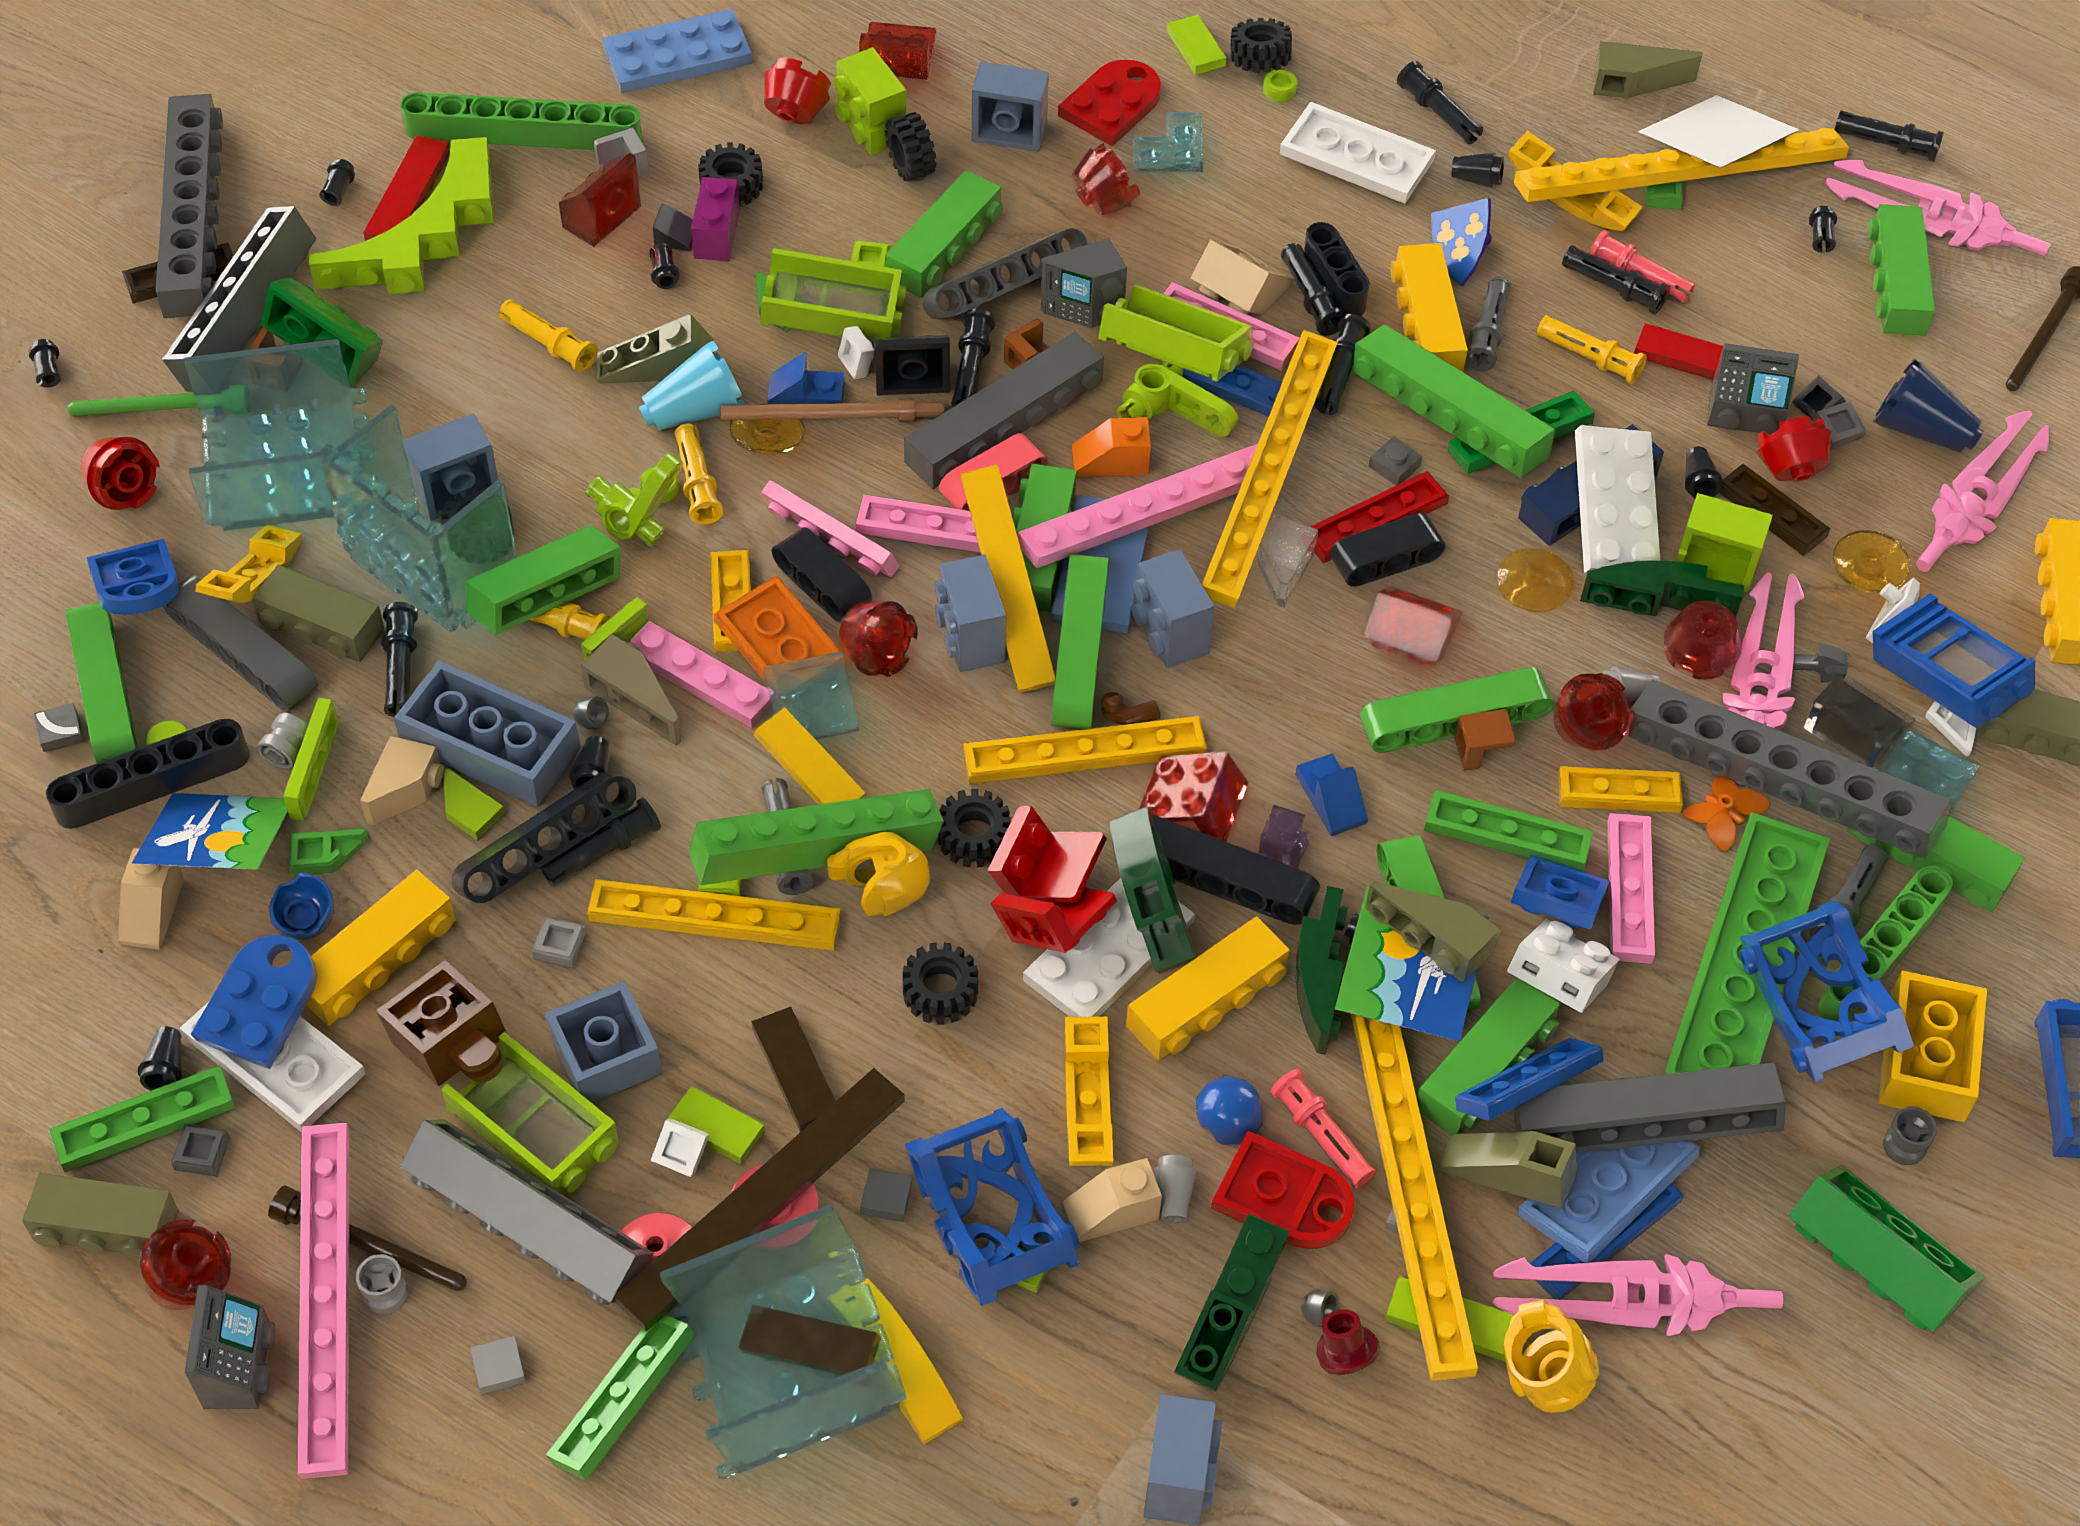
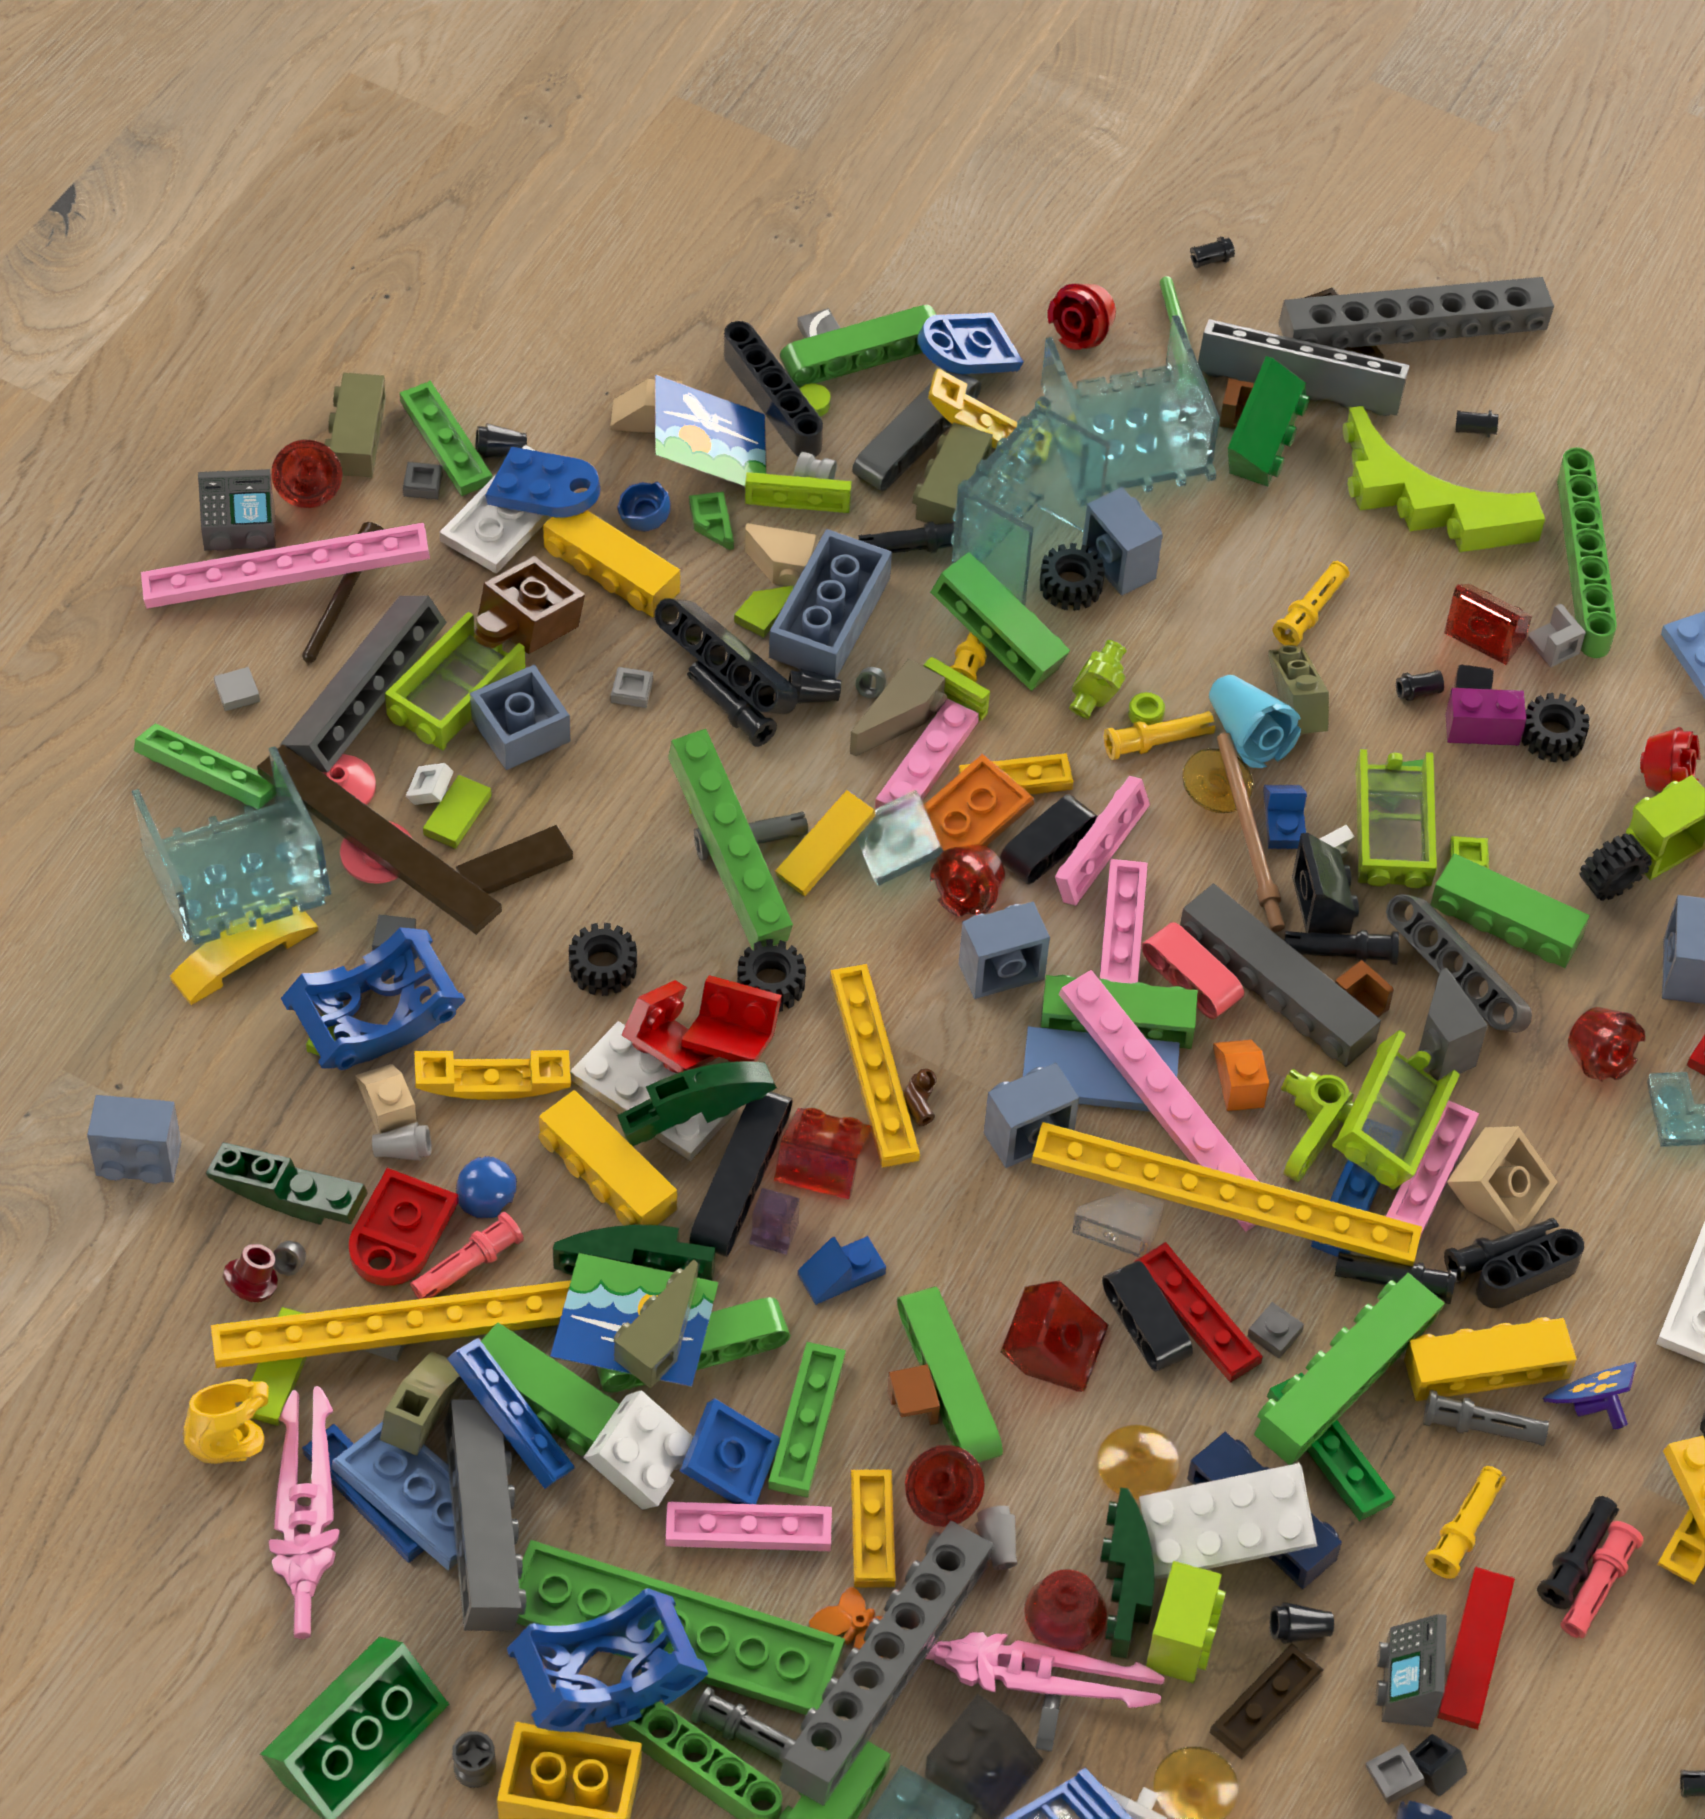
camera: 85 degrees right, 0 degrees up
light grey wheel [356,1254,408,1315] -> none
red tile [363,135,450,241] -> none
yellow tile [587,879,841,951] -> none
dark brown tile [738,1305,881,1381] -> none
yellow helmet [827,832,930,917] -> none
yellow tile [960,464,1056,694] -> none
bright green beam [1051,554,1109,729] -> none
red cone [1757,416,1831,482] -> none

